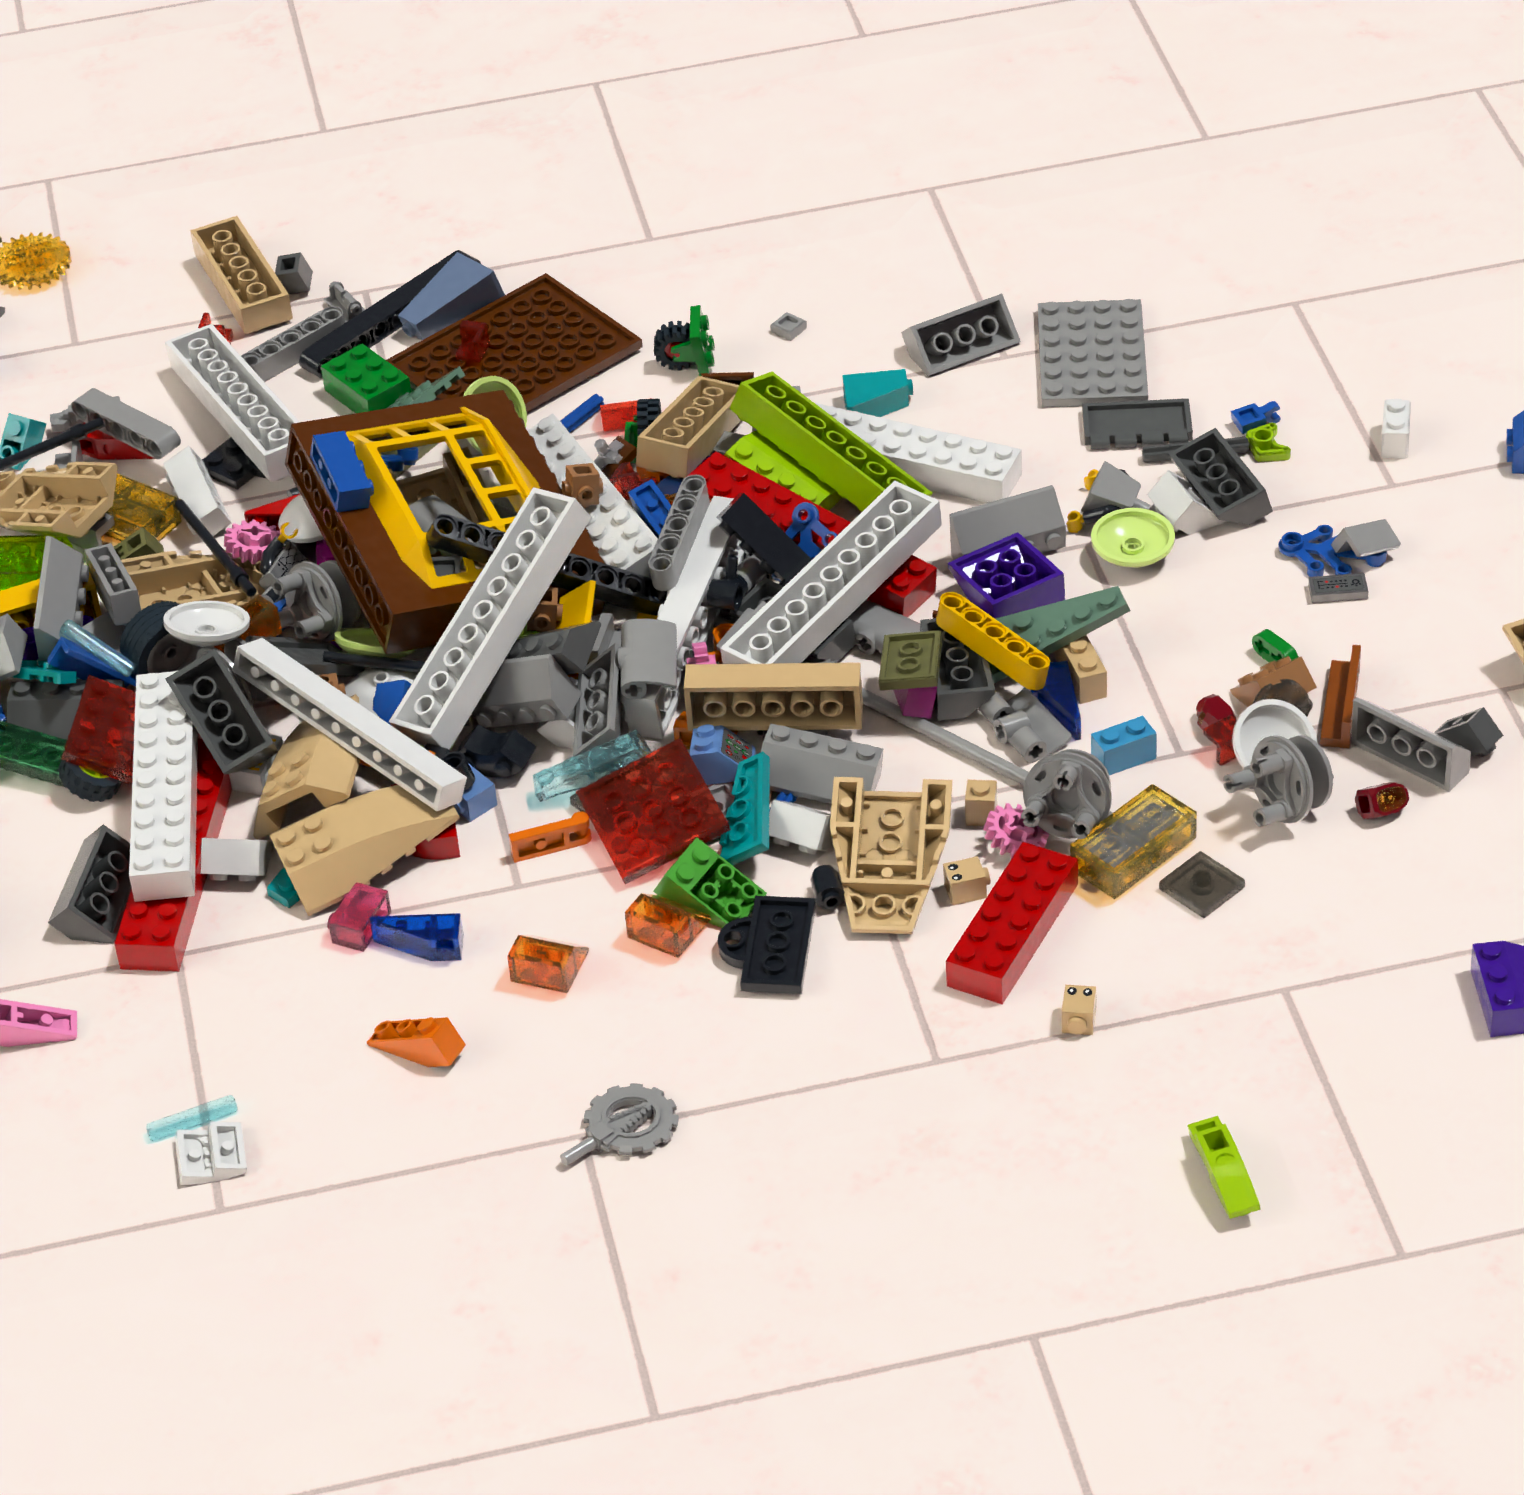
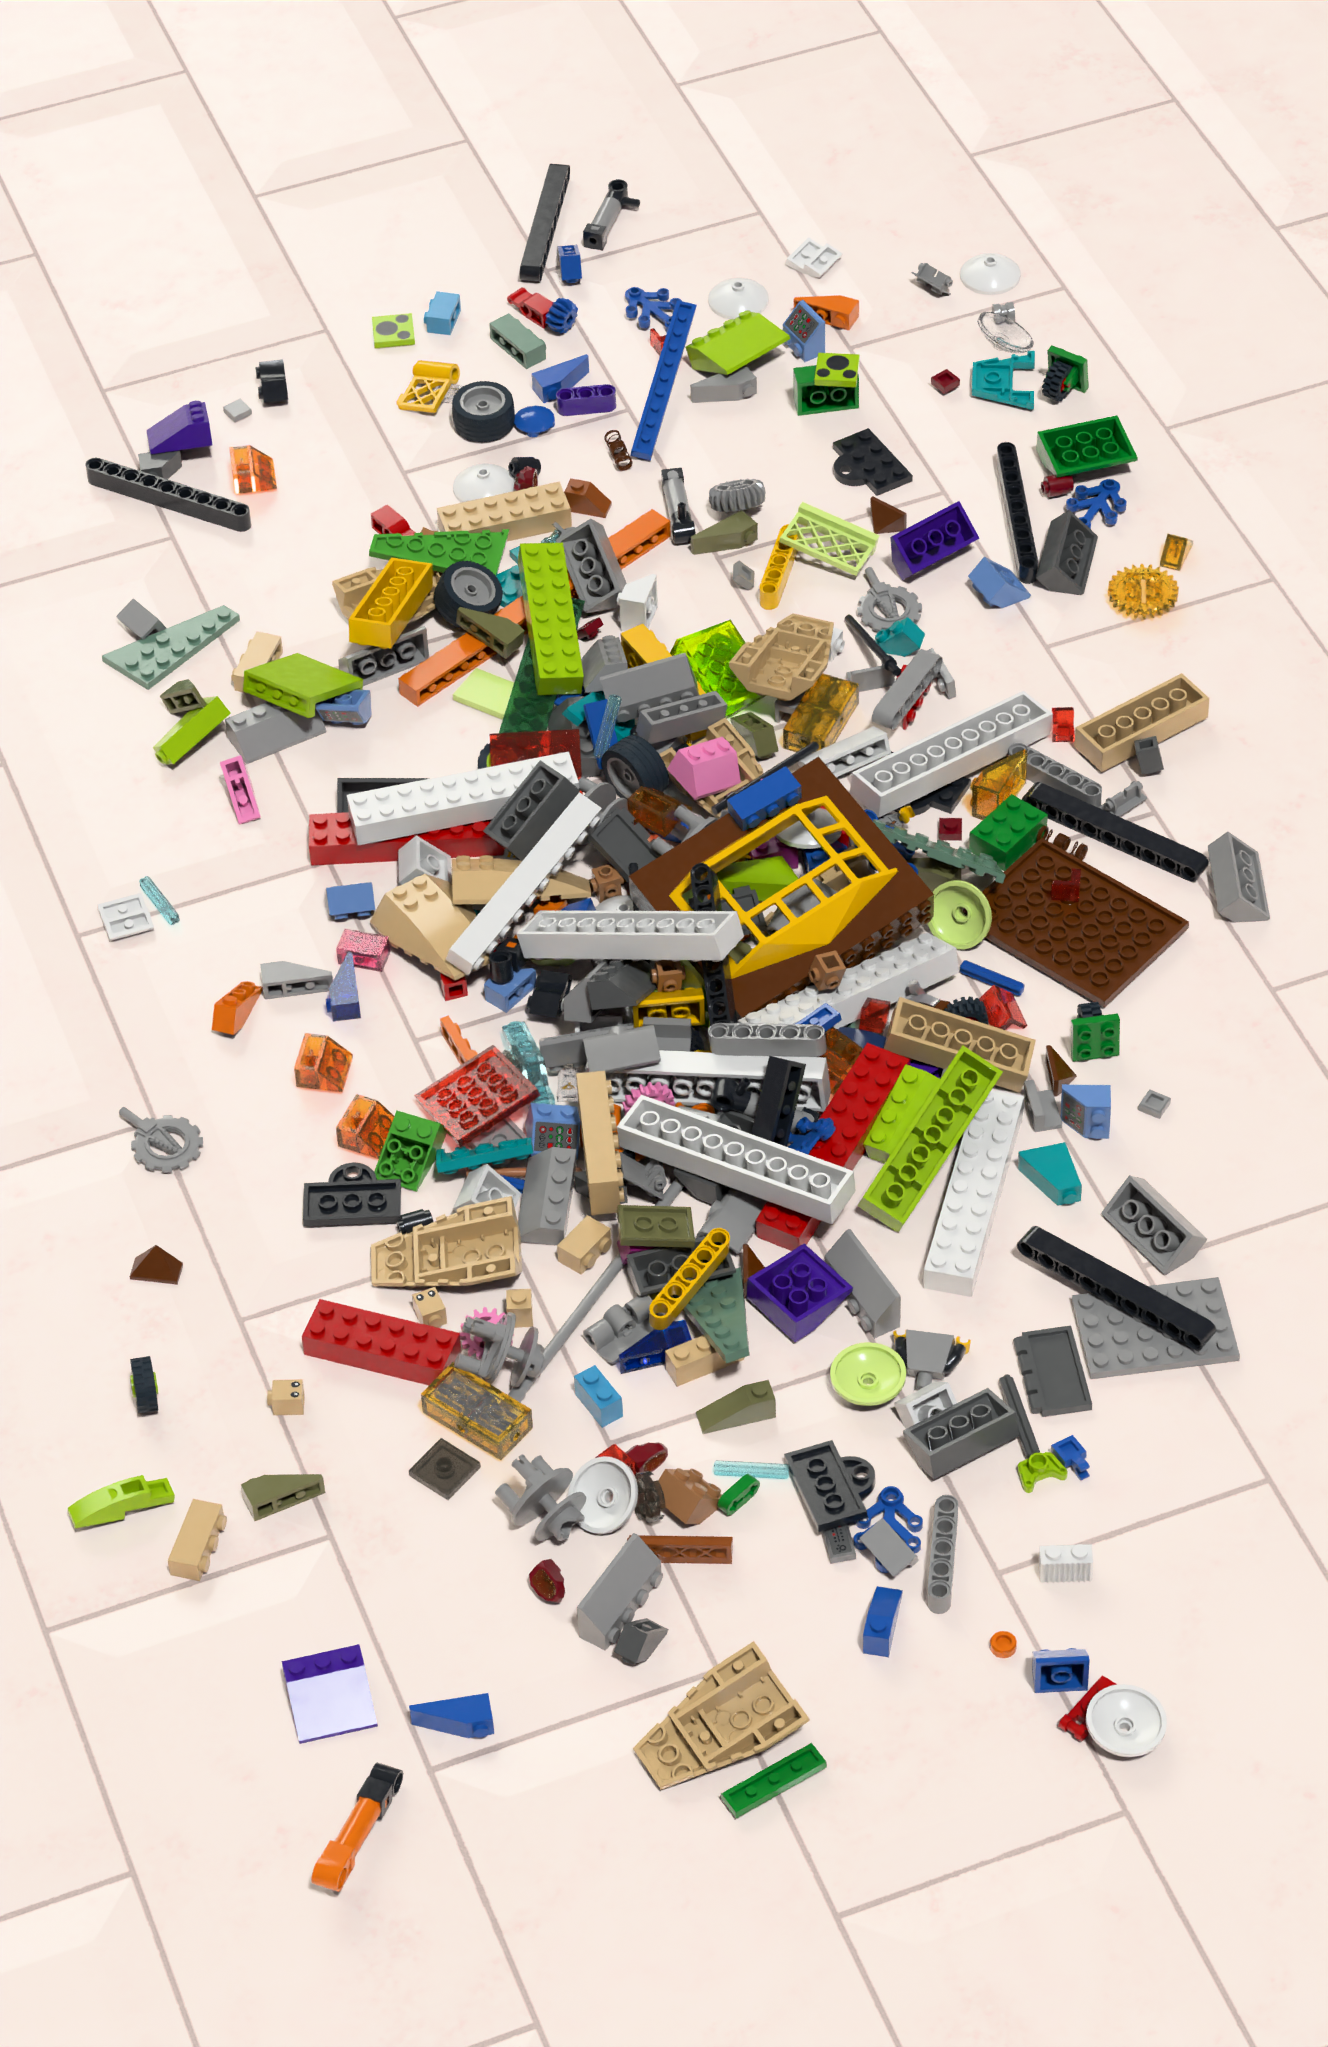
camera: 80 degrees right, 5 degrees up
white dish [163,601,250,647] -> none
sand blue slope [398,252,505,340] -> none
none -> reddish brown slope [129,1245,183,1285]
none -> black wheel [130,1356,158,1414]
none -> tan brick [168,1499,227,1581]
none -> olive slope [241,1474,326,1521]
none -> light grey slope [260,961,334,1000]
none -> medium blue slope [326,882,375,919]
none -> tan brick [557,1215,612,1275]
none -> bright pink slope [667,737,741,800]
none -> olive slope [696,1380,776,1434]
none -> clear light blue axle [713,1460,789,1479]
none -> black plate [784,1440,876,1532]
none -> blue slope [863,1586,903,1657]
none -> light grey beam [927,1495,958,1614]
none -> clear yellow slope [970,749,1028,820]
none -> orange tile [990,1631,1017,1658]
none -> black beam [1017,1226,1216,1350]
none -> reddish brown piece [1037,826,1088,860]
none -> medium blue slope [1060,1084,1111,1139]
none -> light grey slope [1207,831,1270,923]

